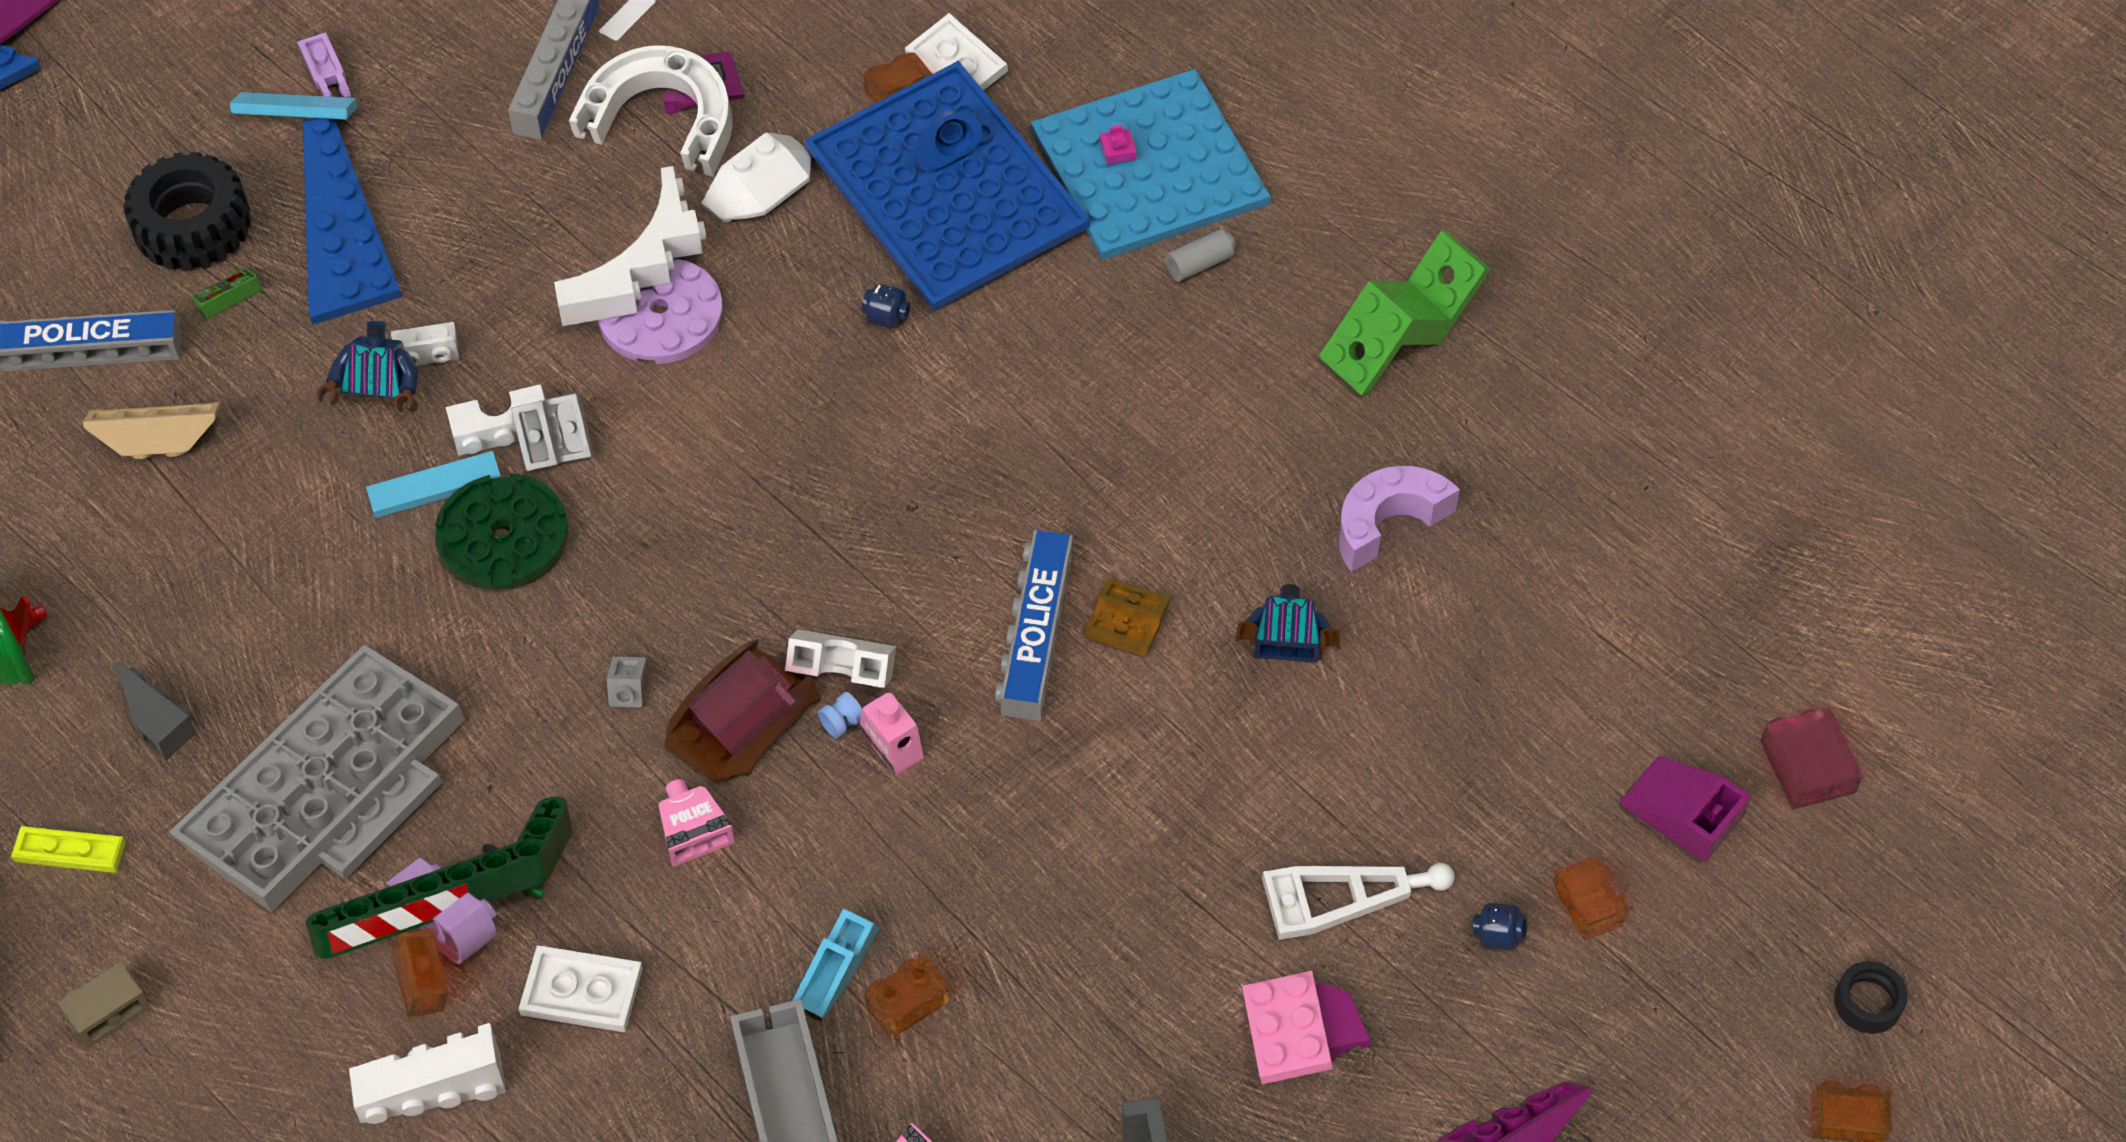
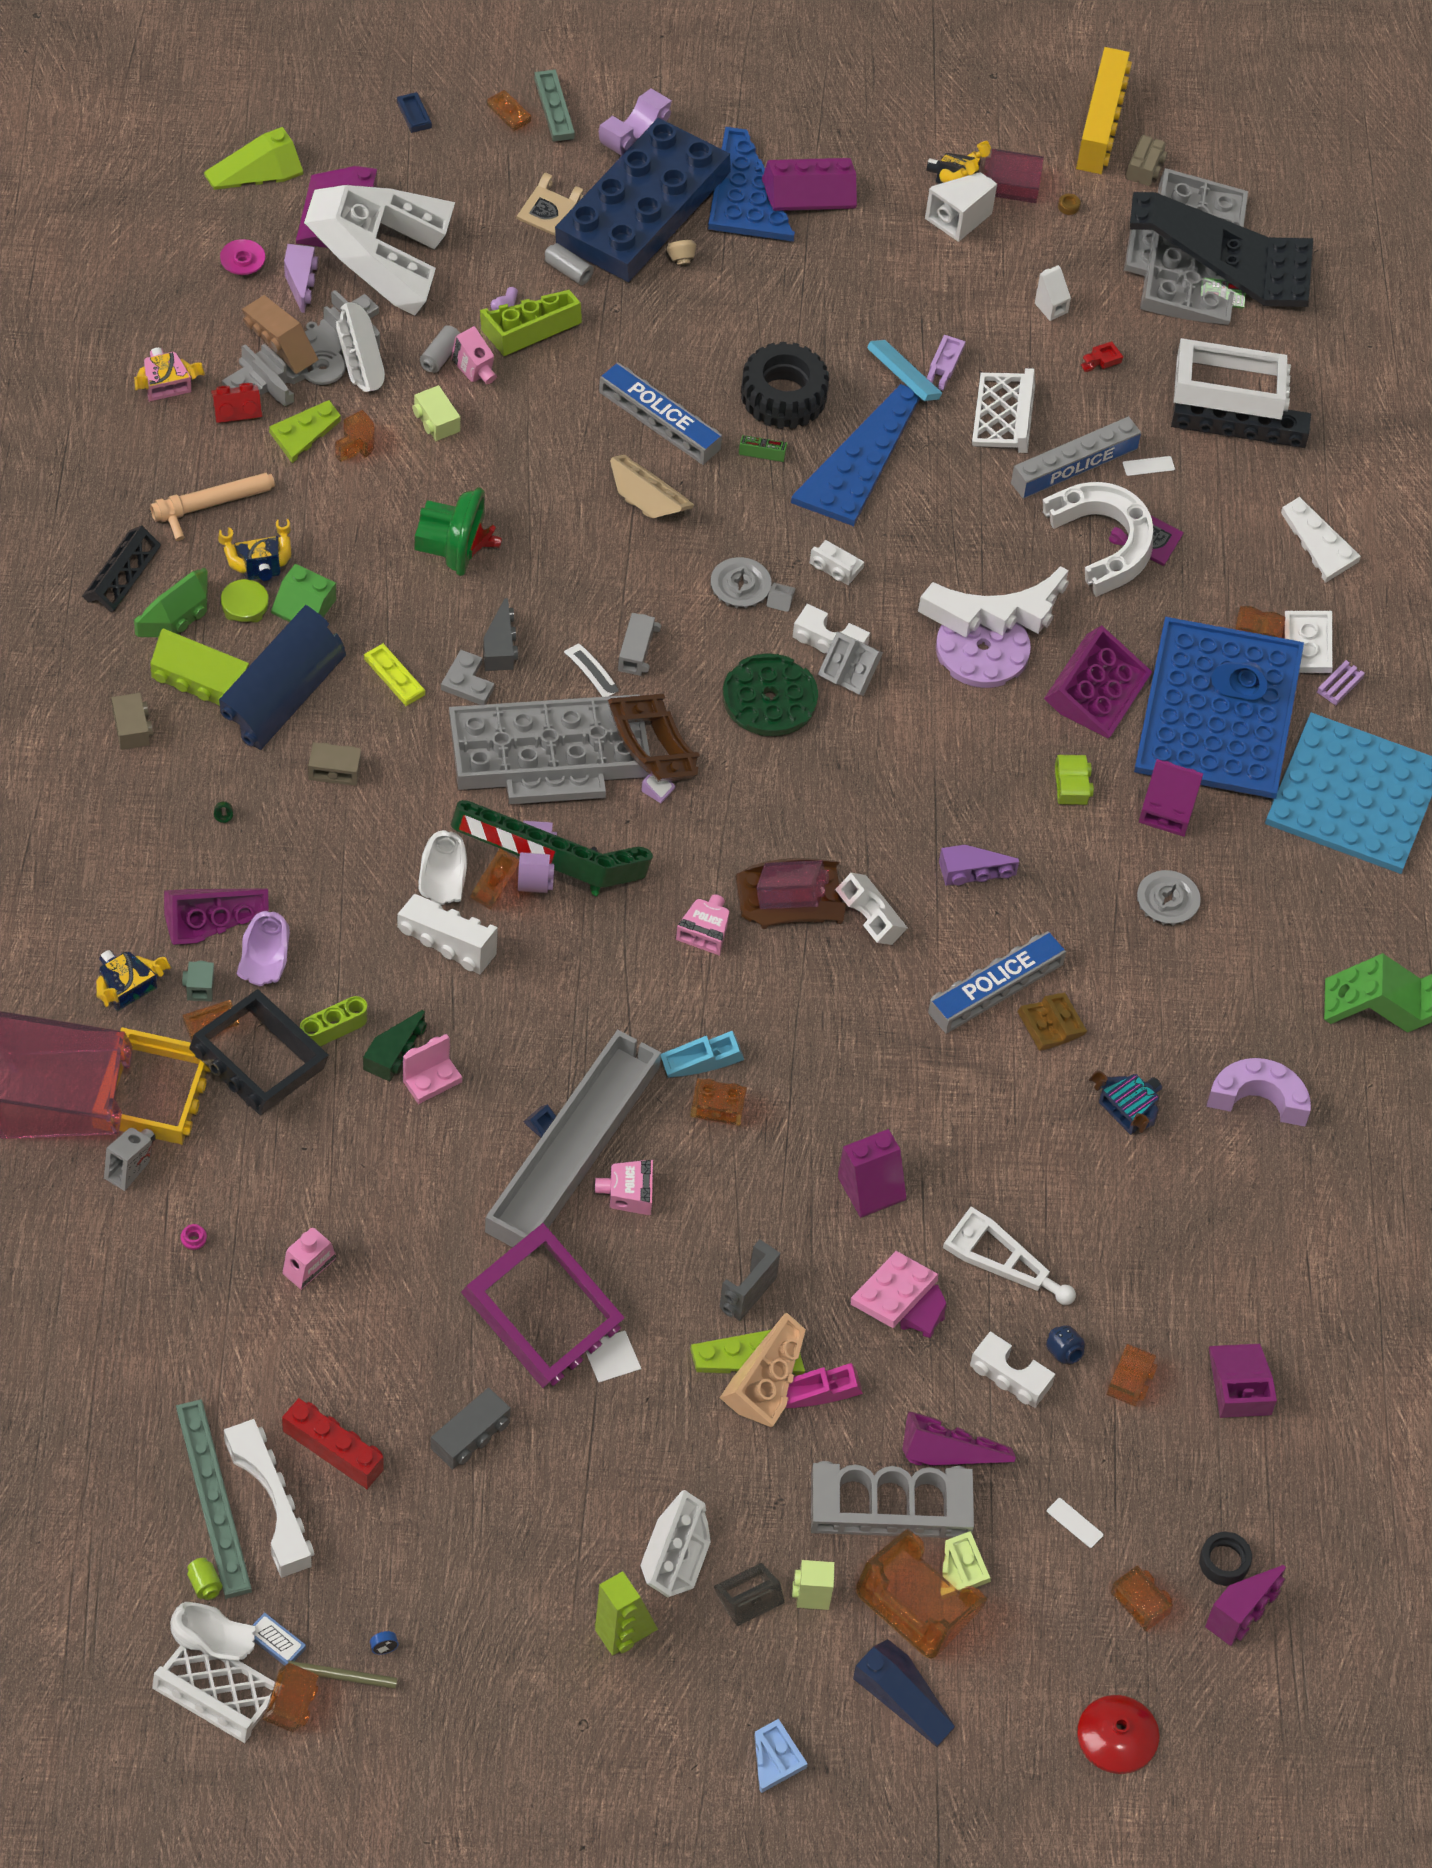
camera: 40 degrees right, 0 degrees up
torso [317,321,418,413] -> none
medium azure tile [366,451,501,518] -> none
white plate [518,945,643,1032] -> none
light grey bracket [606,657,647,708] -> none
white wedge [701,132,812,223] -> none
light blue wheel [817,692,862,739] -> none
bright pink torso [859,692,924,776] -> none
dark blue head [862,284,911,328] -> none
dark pink tile [1100,125,1136,165] -> none
light grey brick [1165,229,1236,282] -> none
clear pink brick [1760,708,1863,810] -> none
none -> white hair [419,830,467,905]
none -> light grey plate [441,650,494,705]
none -> sticker [564,644,619,697]
none -> reddish brown wedge [608,694,700,782]
none -> light grey brick [618,613,661,676]
none -> slope [642,774,676,803]
none -> light grey gear [711,557,771,609]
none -> light grey slope [766,583,795,612]
none -> magenta slope [838,1129,906,1218]
none -> medium lavender slope [939,845,1019,886]
none -> white arch [970,1331,1055,1408]
none -> white fence [972,368,1036,453]
none -> magenta slope [1044,625,1152,738]
none -> white sticker [1047,1498,1104,1548]
none -> lime brick [1055,755,1094,805]
none -> light grey gear [1137,870,1200,926]
none -> magenta slope [1138,759,1203,837]
none -> magenta slope [1205,1565,1286,1646]
none -> lavender tile [1317,660,1365,705]

